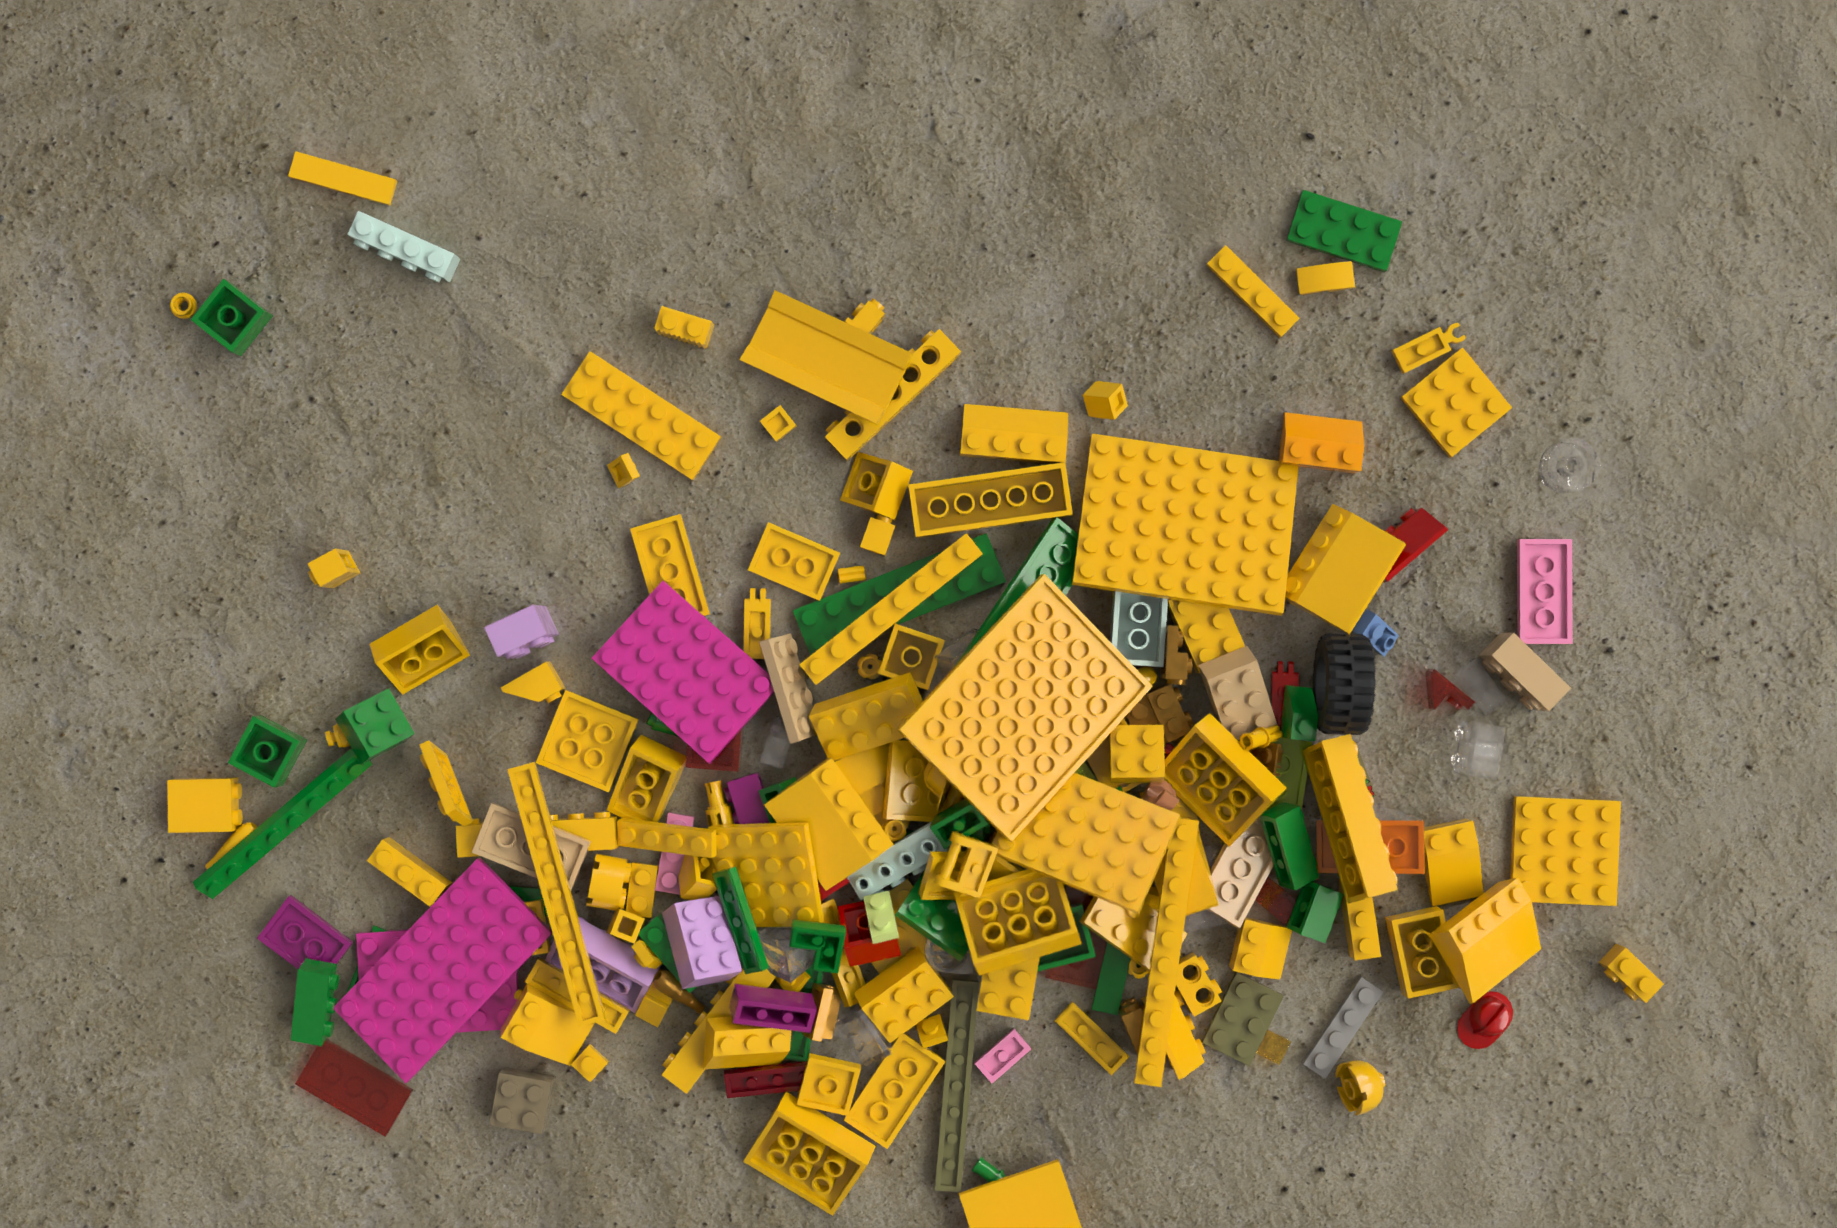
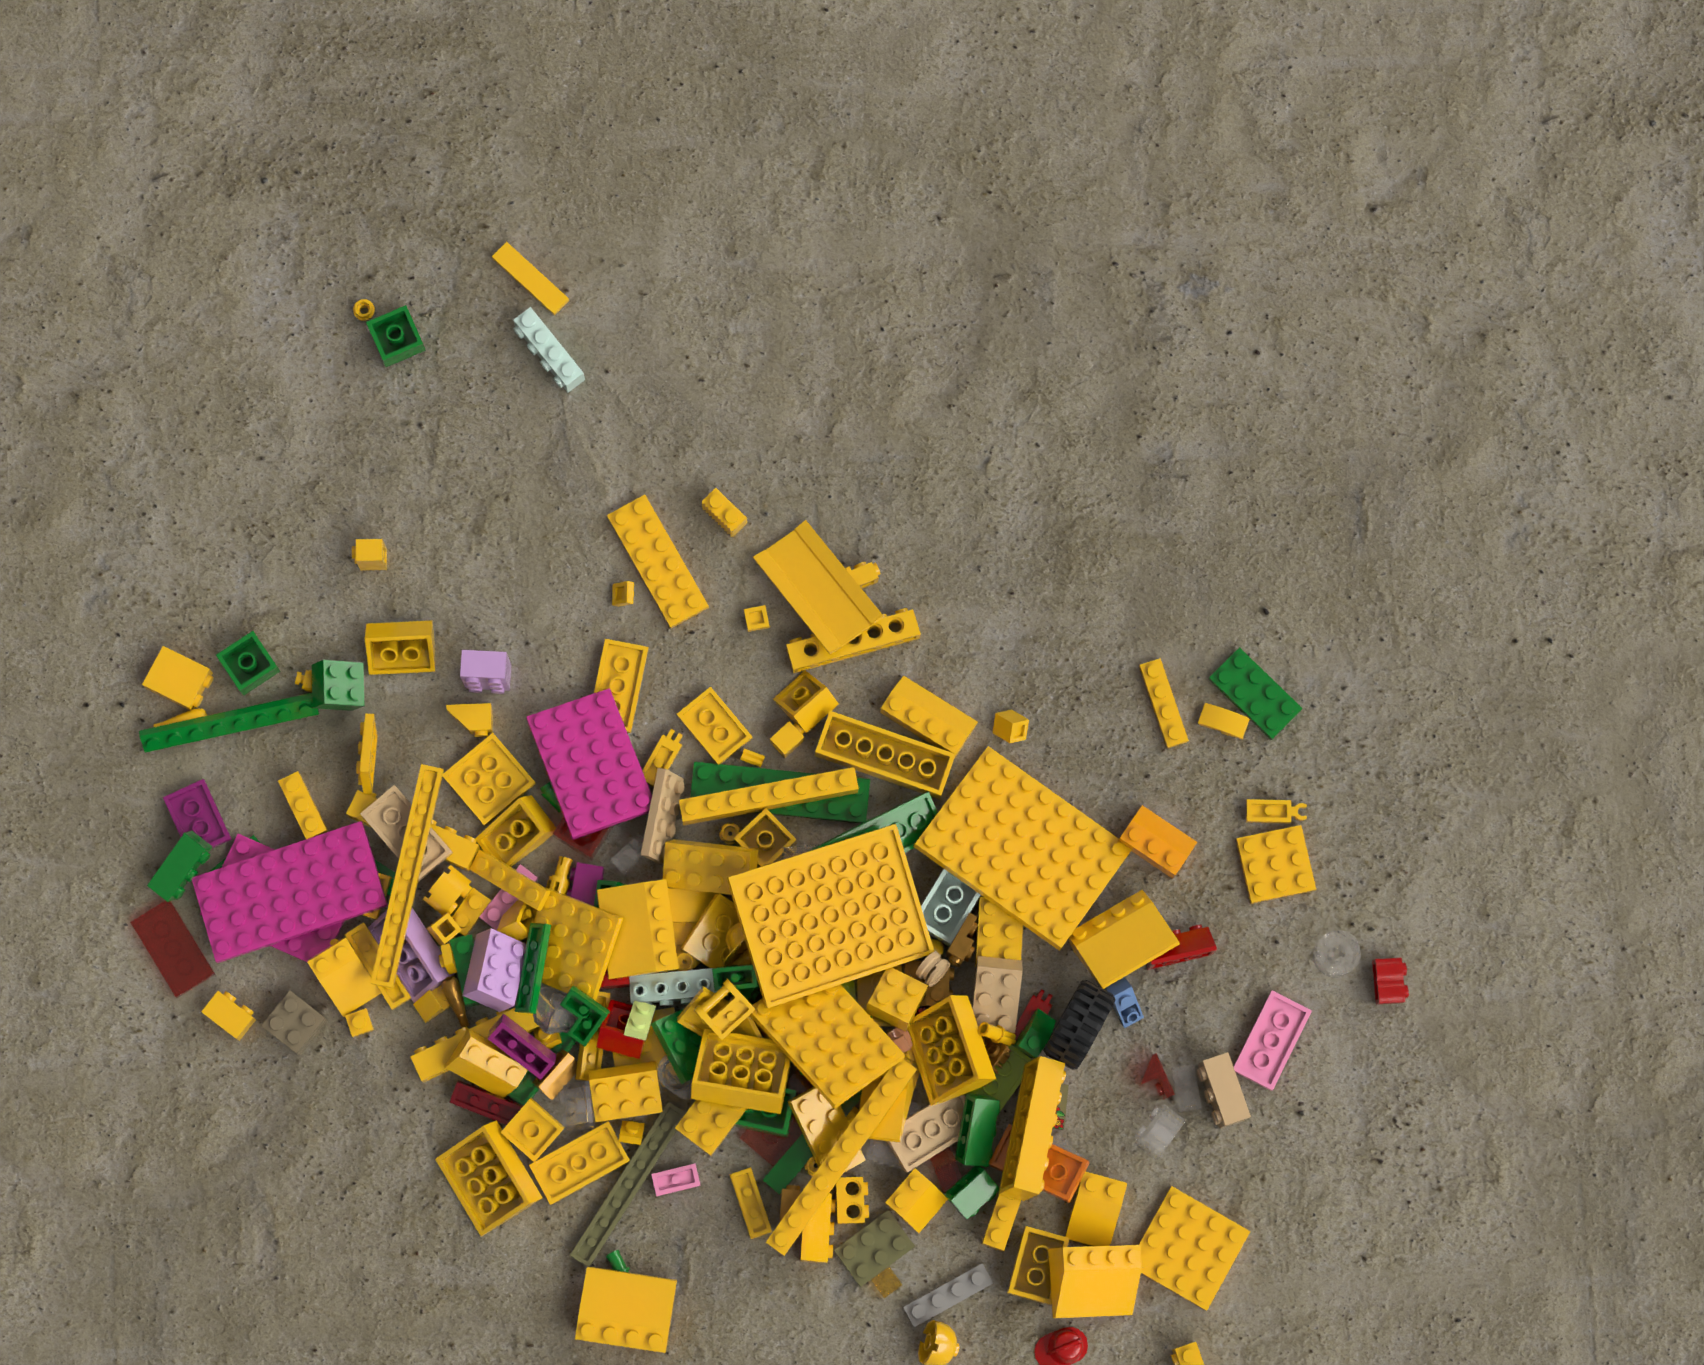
camera: 20 degrees right, 10 degrees down
none -> yellow brick [201,991,256,1041]
none -> tan wheel [916,951,950,987]
none -> red brick [1372,958,1409,1005]

